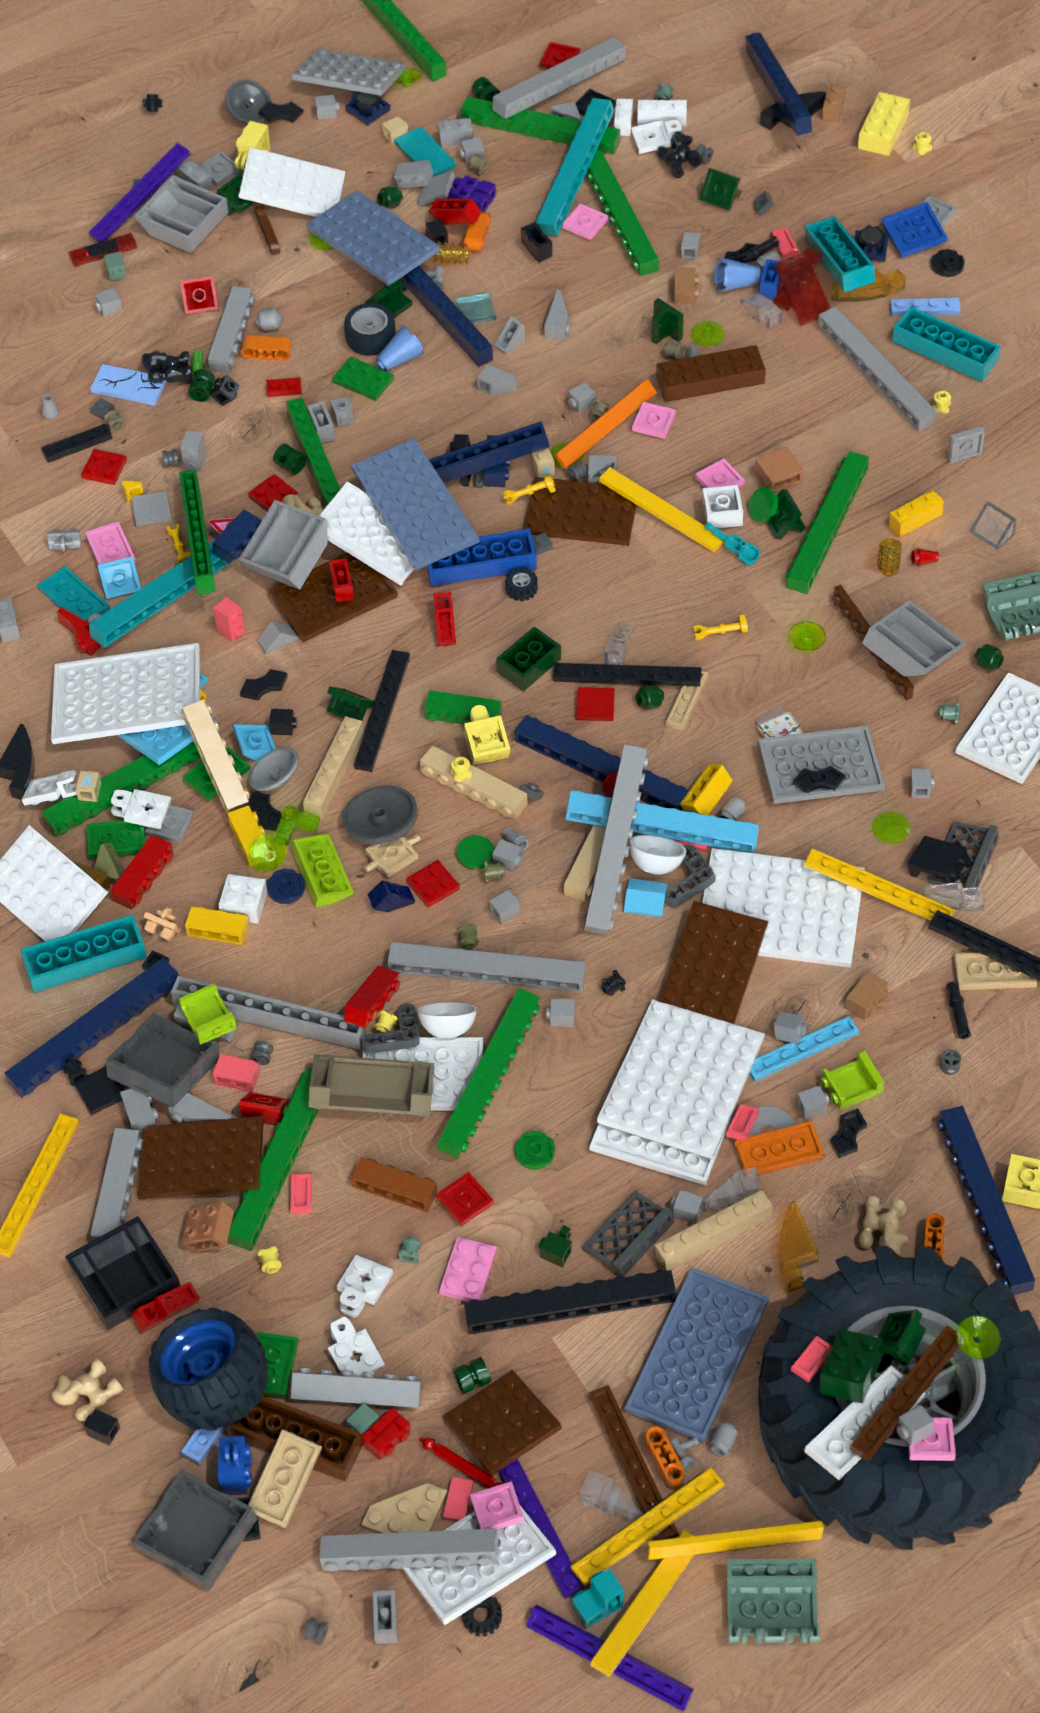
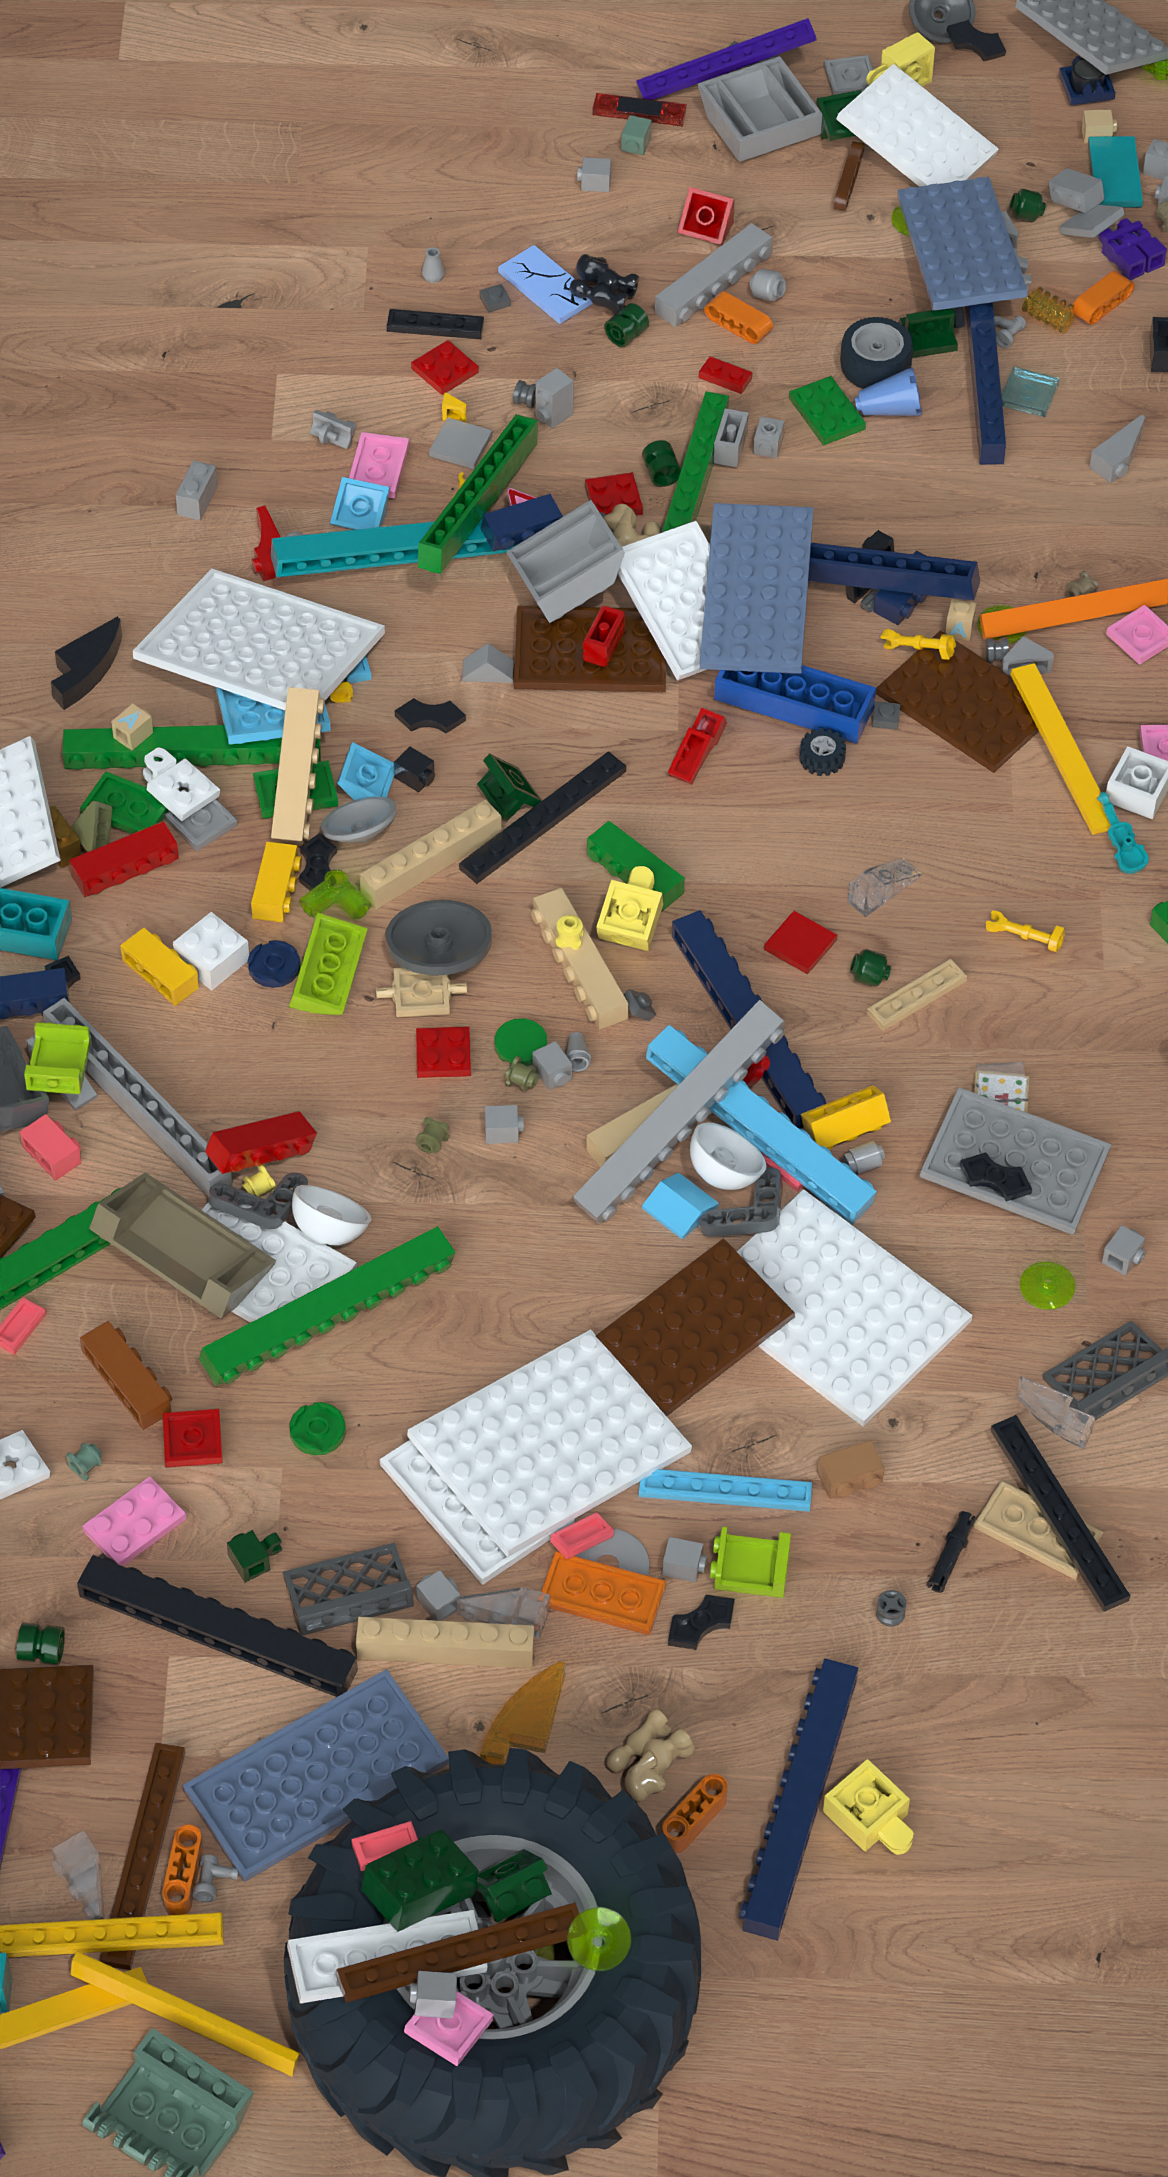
camera: 30 degrees right, 0 degrees up
white plate [22,770,77,806] -> none
teal tile [37,566,111,621] -> none
dark tan brick [103,410,126,433] -> none
light nougat hips [143,907,181,942] -> none
light grey brick [178,160,213,191] -> none
bright green axle [191,350,204,379] -> none
black brick [210,375,240,406] -> none
coral brick [213,597,245,642] -> none
red slope [239,1092,289,1126] -> none
clear neon green dish [249,834,287,871] -> none
dark grey wheel [251,1041,273,1065] -> none
light grey brick [315,95,339,120] -> none
clear blue slope [367,880,416,913] -> none
light grey brick [388,942,586,993] -> none
black brick [425,219,448,246] -> none
red brick [428,198,482,225] -> none
light grey slope [477,364,517,396] -> none
light grey slope [494,316,525,354] -> none
dark green brick [496,627,561,691] -> none
light grey brick [547,998,575,1027] -> none
black plate [553,663,702,686] -> none
light grey brick [568,382,595,413] -> none
black brick [601,970,626,996] -> none
light grey brick [710,1422,738,1457] -> none
light grey brick [774,1012,807,1044] -> none
clear neon green dish [789,621,826,651] -> none
yellow tile [804,848,955,921] -> none
black panel [907,836,969,887] -> none

